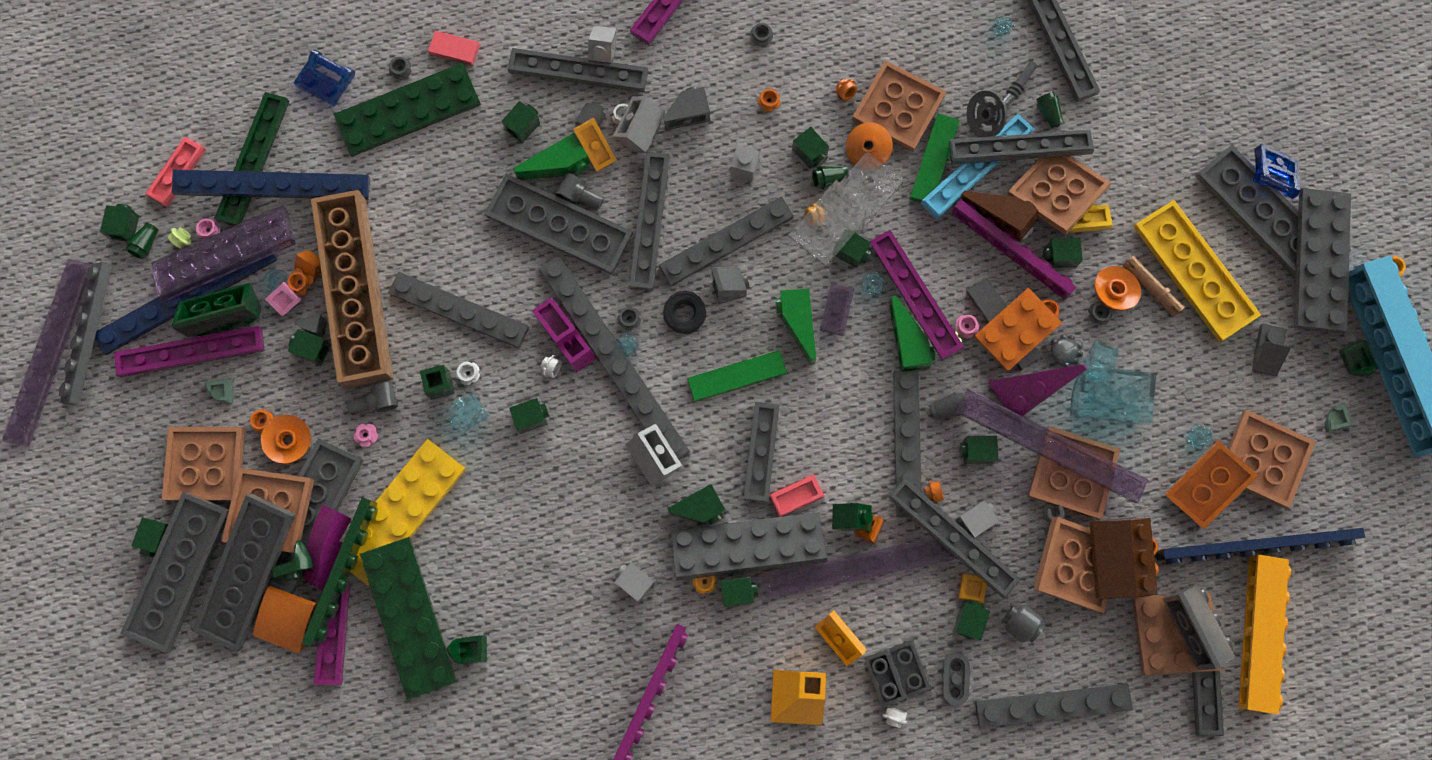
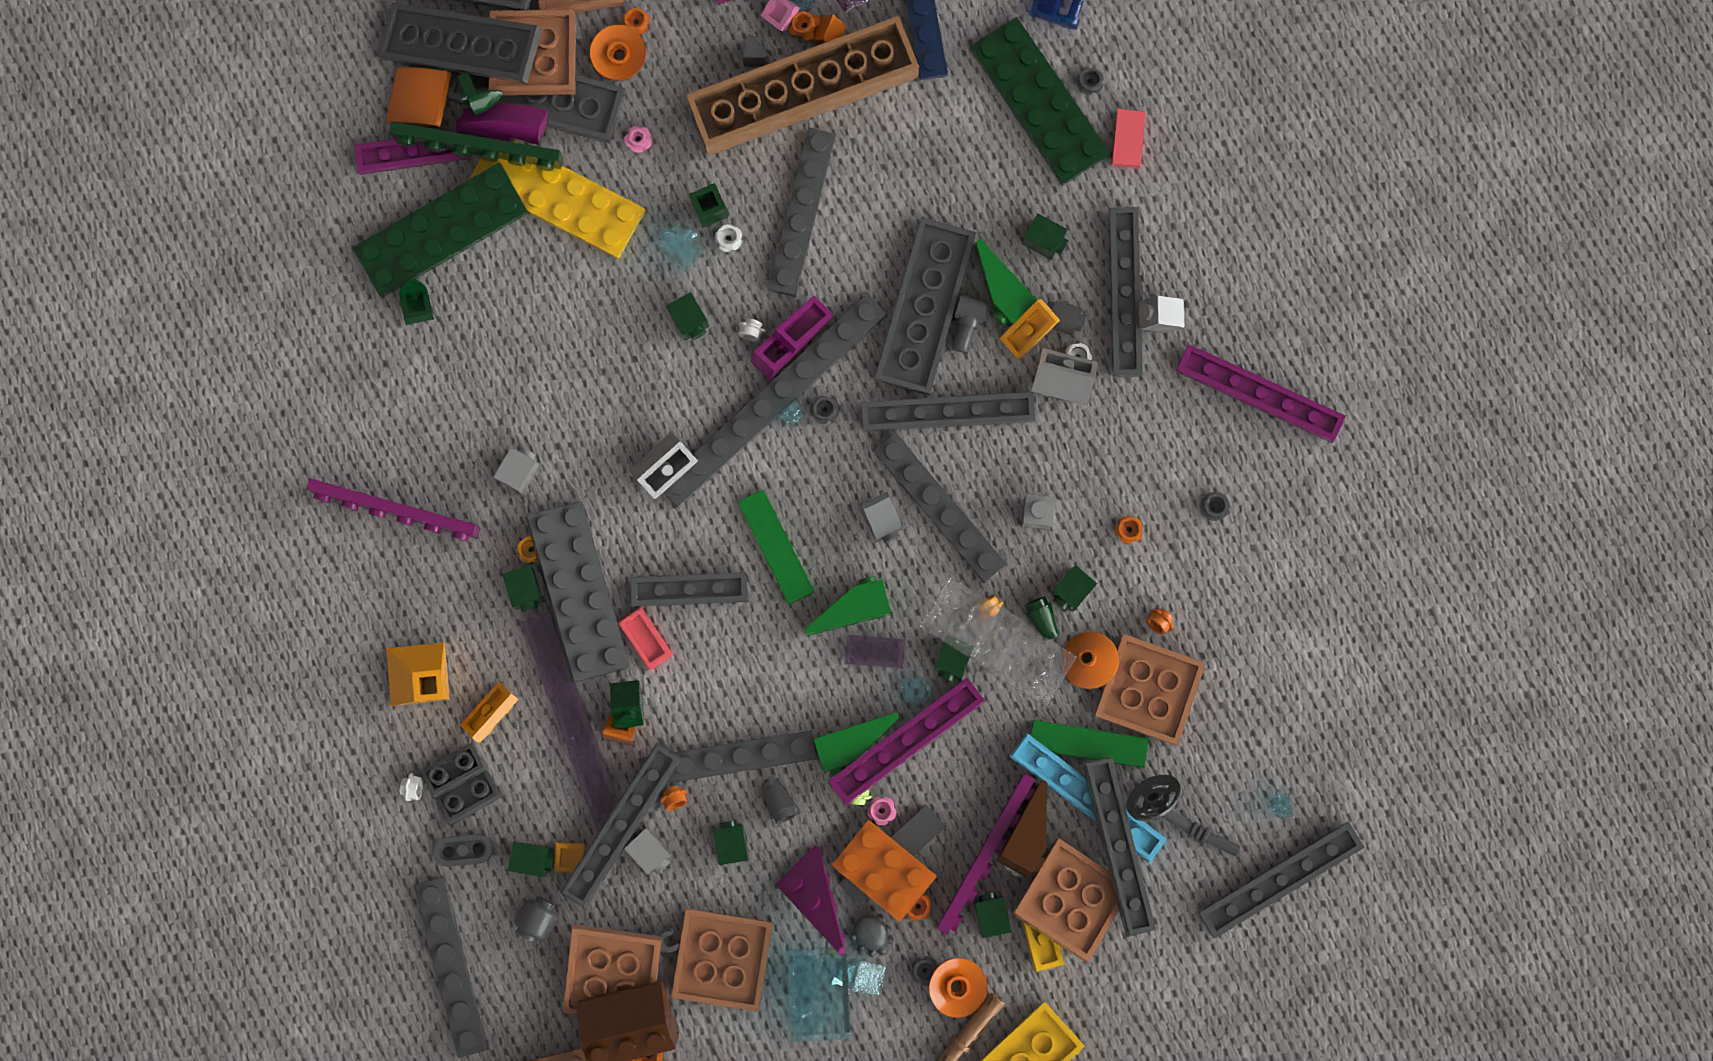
camera: 80 degrees right, 5 degrees up
dark green brick [288,329,331,366] -> none
dark grey pin [346,382,398,415] -> none
dark grey slope [663,86,710,131] -> none
black tyre [663,291,706,334] -> none
dark green slope [667,484,726,525] -> none
clear purple plate [955,389,1149,503] -> none
dark green cone [1036,91,1064,129] -> none

